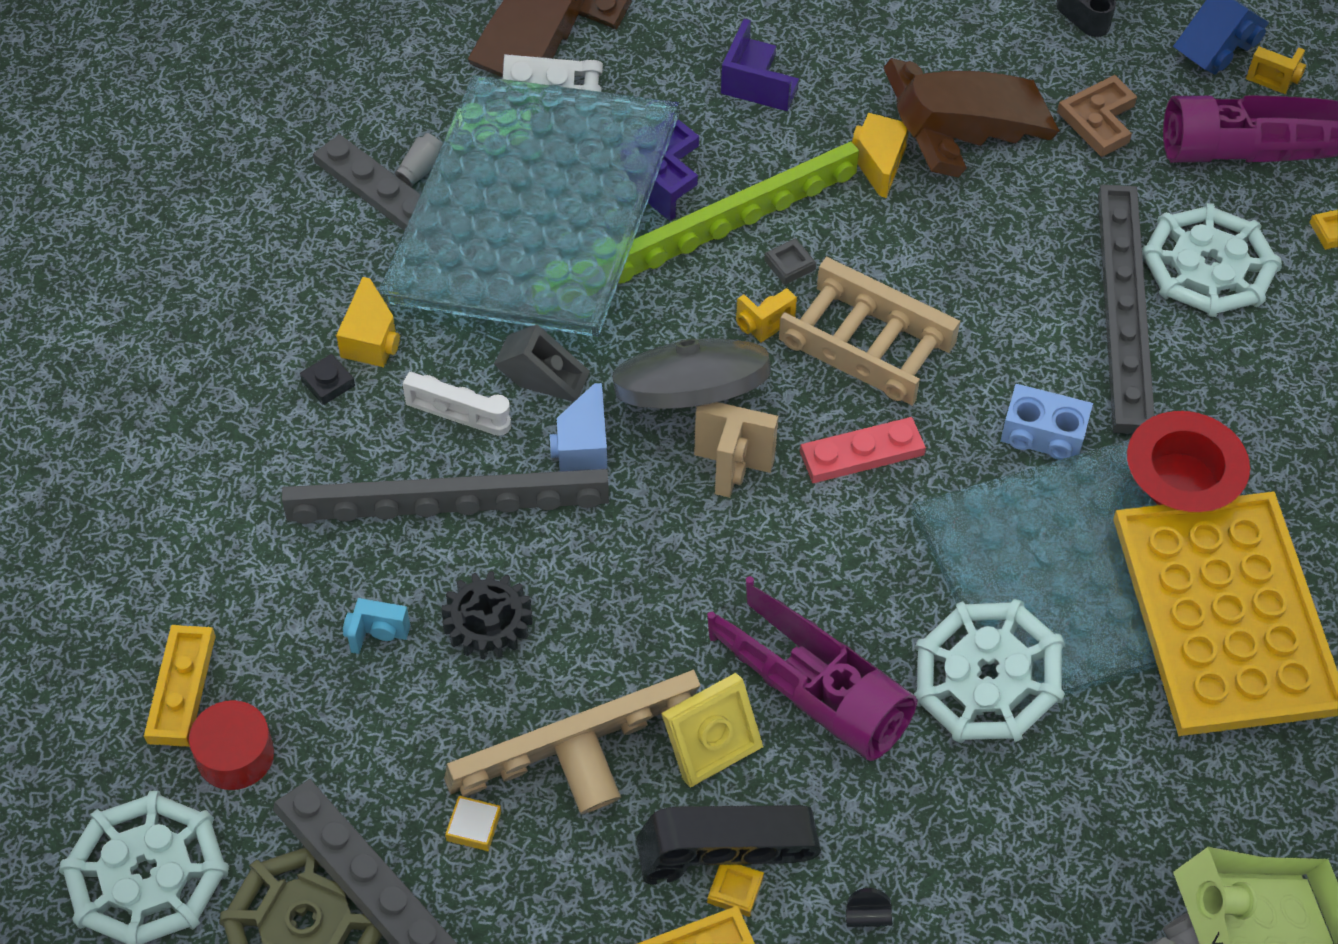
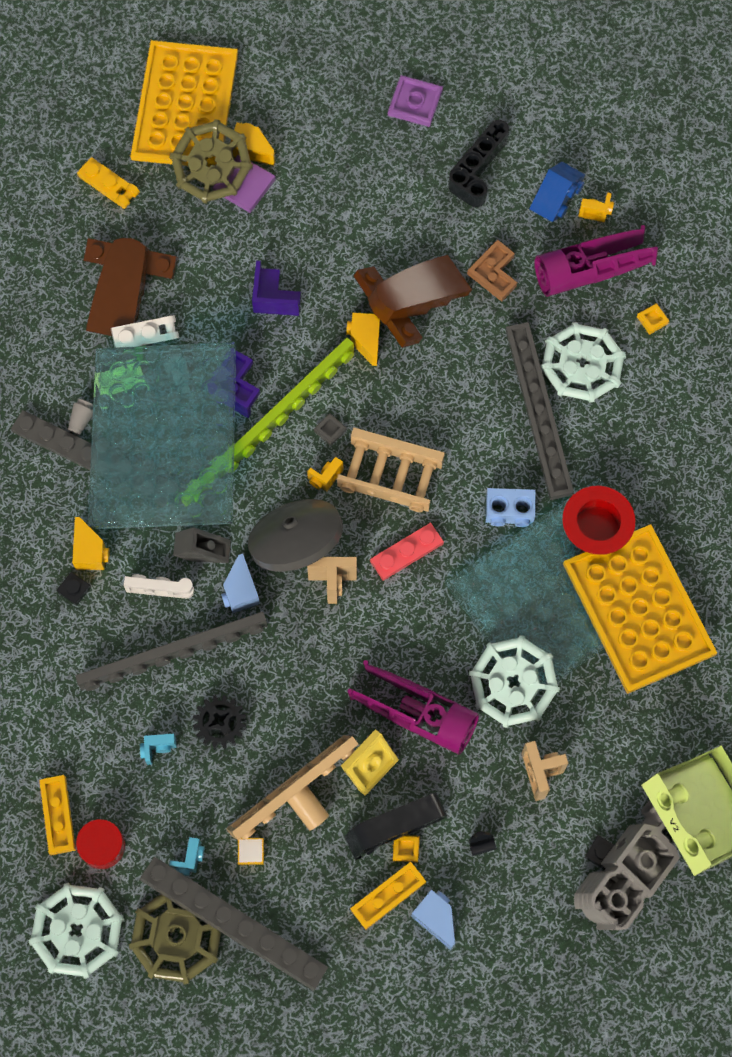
camera: 15 degrees left, 15 degrees up
none -> medium azure bracket [169,837,205,876]
none -> tan bracket [521,741,568,801]

